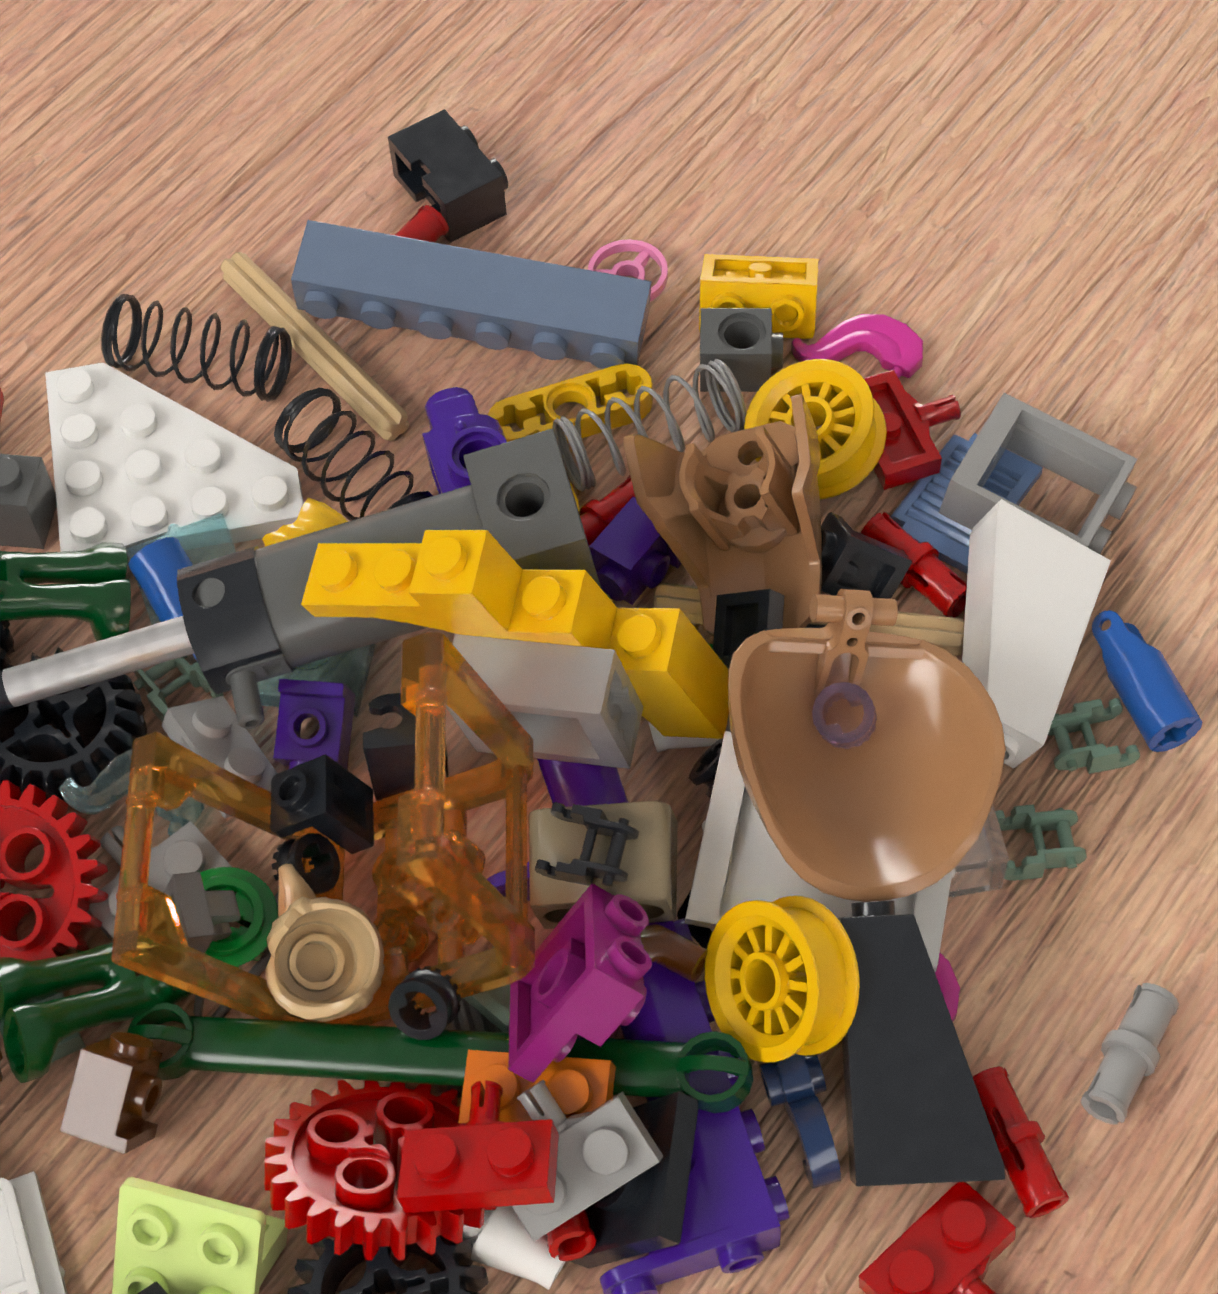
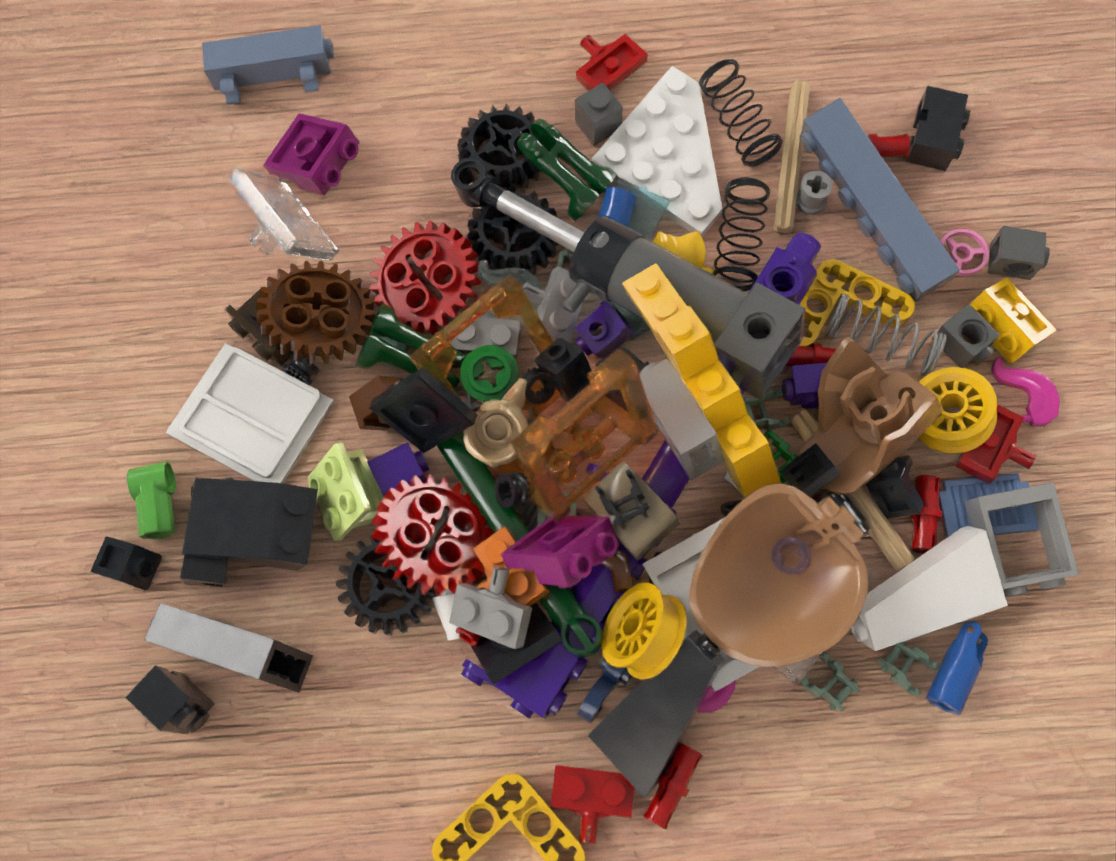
camera: 50 degrees right, 15 degrees up
dark grey tile [156,871,241,968] -> none
red plate [397,1080,559,1213] -> none
light grey pin [1081,983,1179,1125] -> none
none -> dark purple brick [367,442,430,497]
none -> black tile [369,367,477,453]
none -> light grey bush [796,171,833,215]
none -> dark grey brick [988,226,1050,280]

